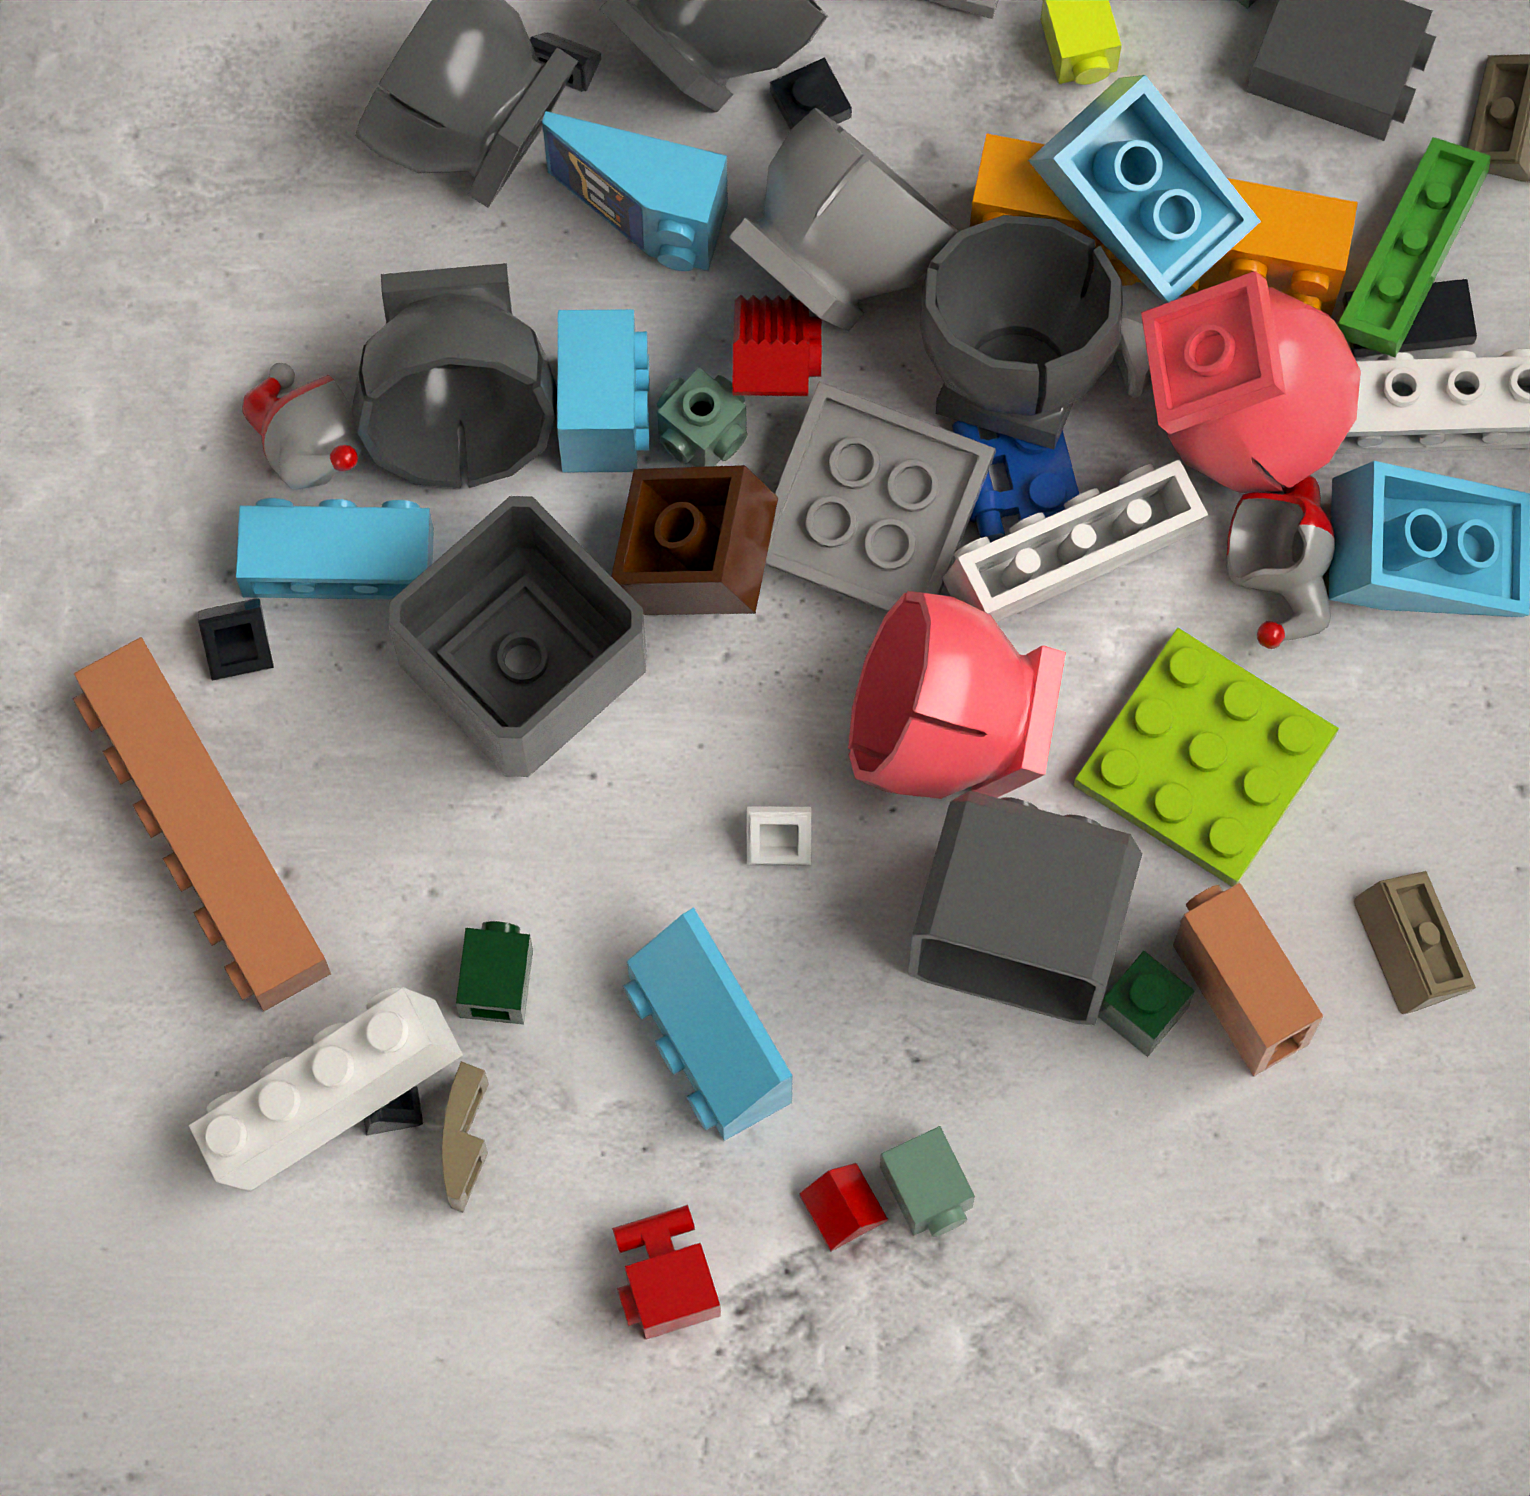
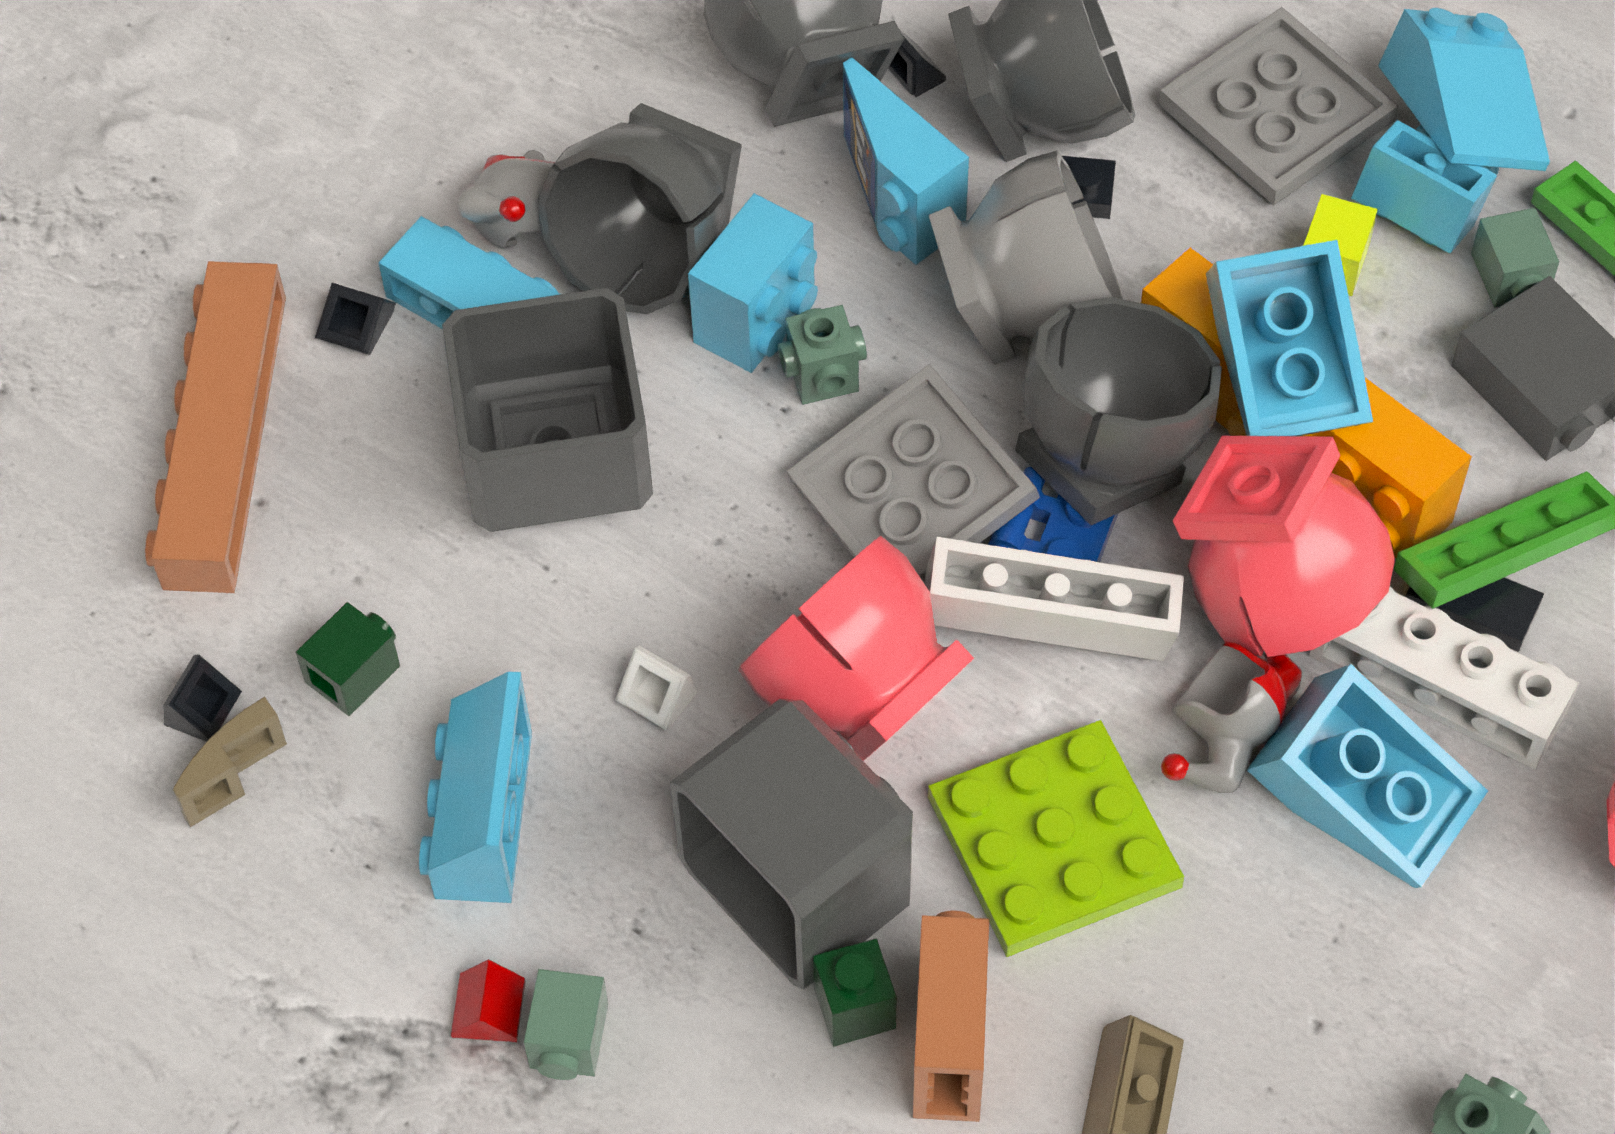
camera: 35 degrees right, 15 degrees down
white brick [189,987,463,1191] -> none
reddish brown brick [611,465,778,615] -> none
red brick [612,1205,721,1340] -> none
red brick [732,294,822,396] -> none

